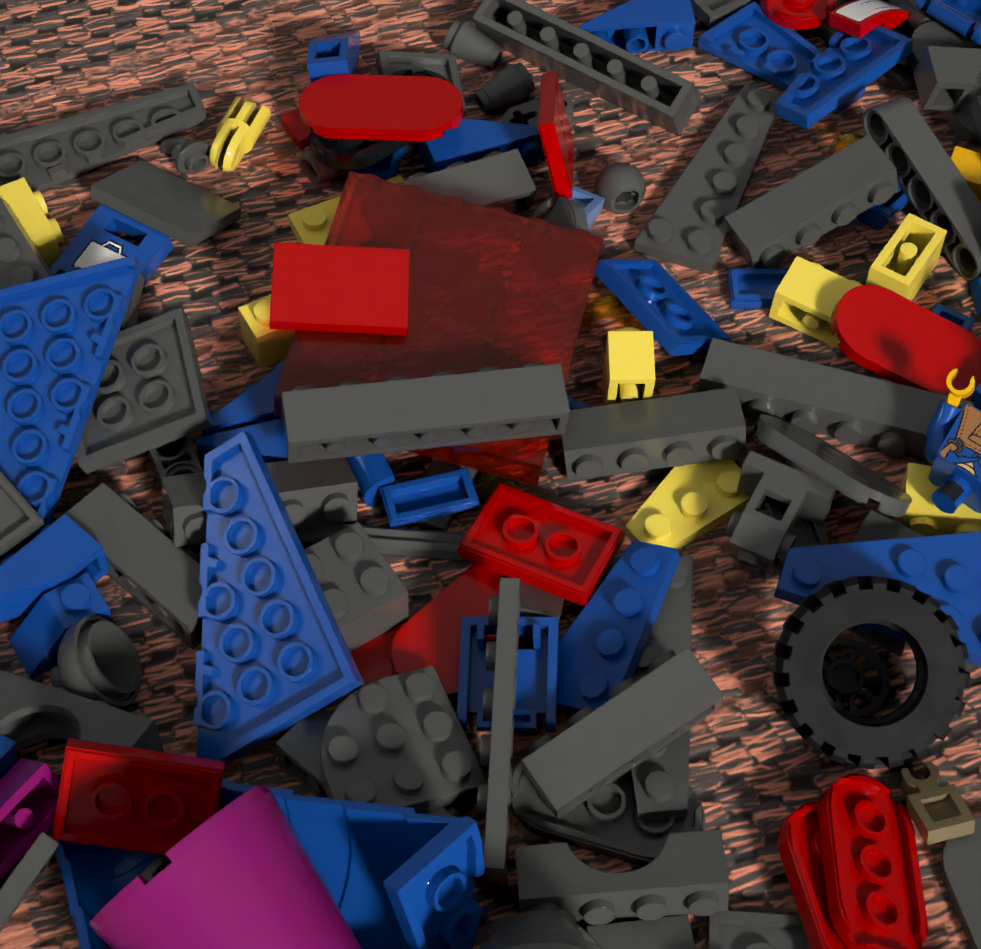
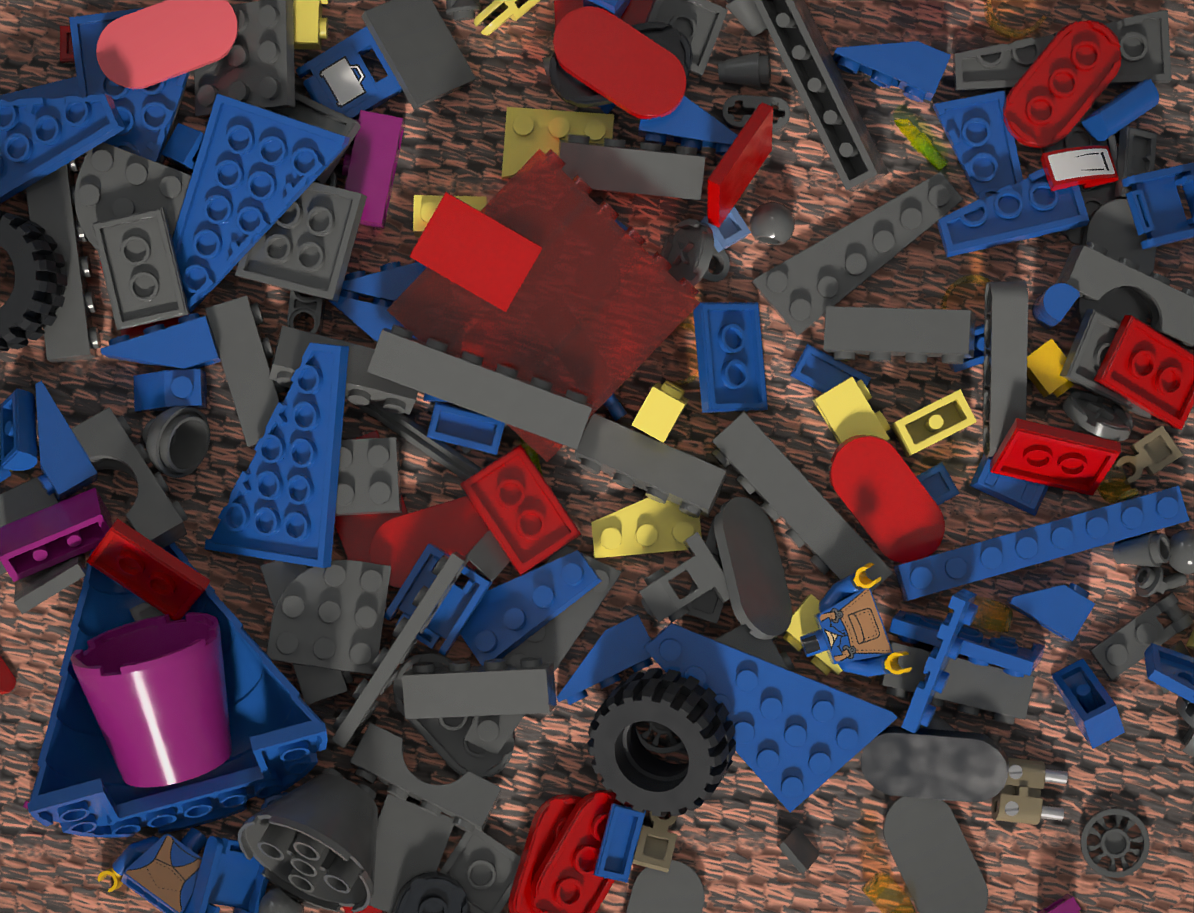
camera: 30 degrees right, 30 degrees up
none -> magenta brick [342,110,405,229]
none -> blue slope [556,614,654,705]
none -> blue tile [593,803,646,883]
none -> clear neon green piece [894,119,949,172]
none -> blue brick [1032,283,1080,330]

